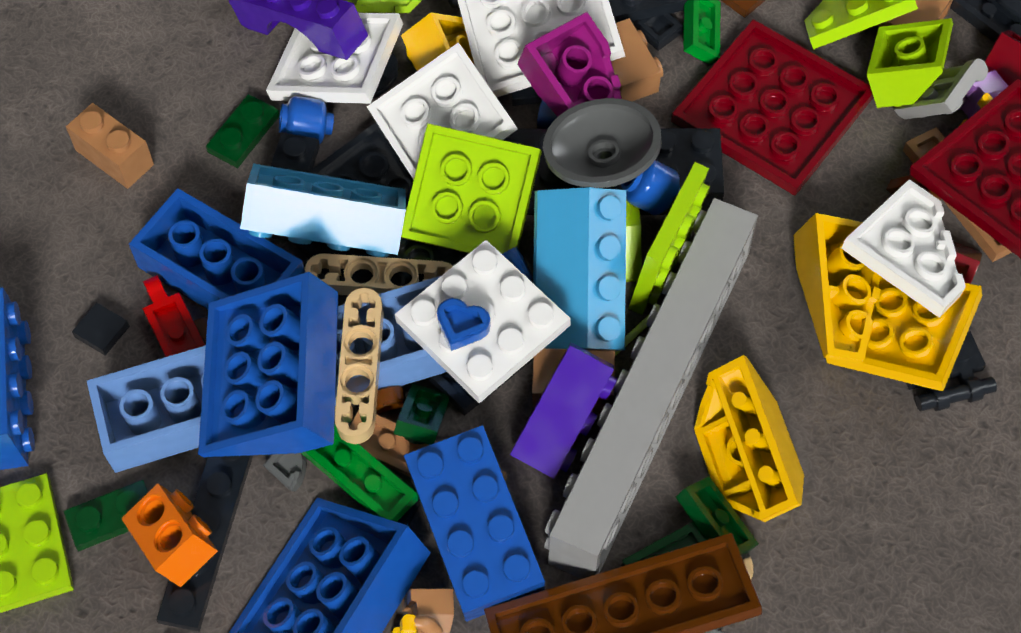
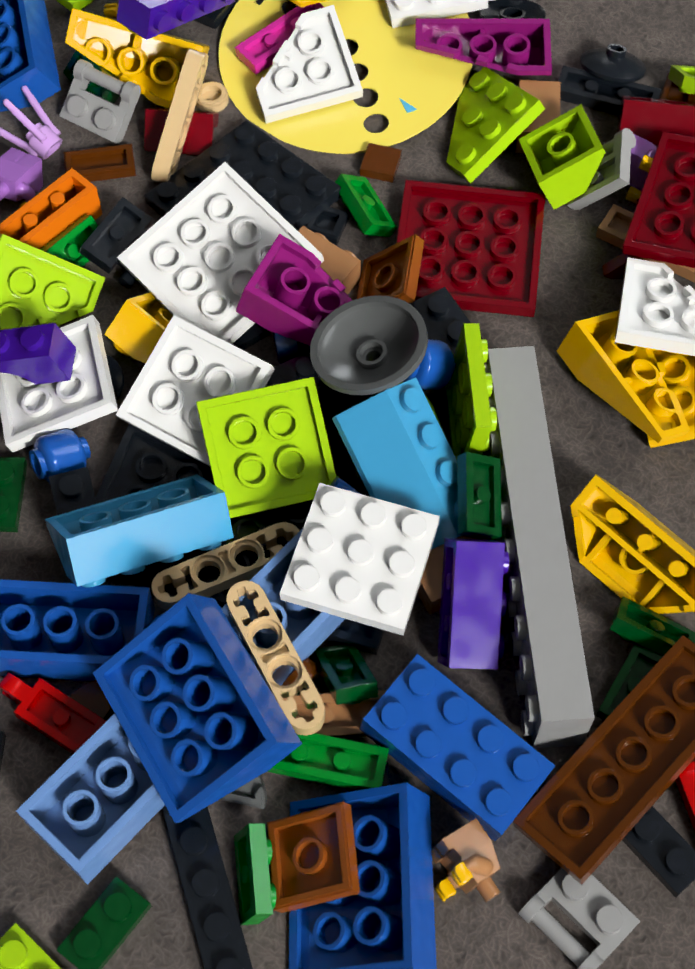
camera: 30 degrees left, 0 degrees up
orange brick [121,483,218,587] -> none
blue tile [437,298,491,351] -> none
none -> green plate [234,823,277,925]
none -> dark orange tile [267,801,360,913]
none -> dark orange tile [357,234,425,303]
none -> dark green plate [457,452,502,540]

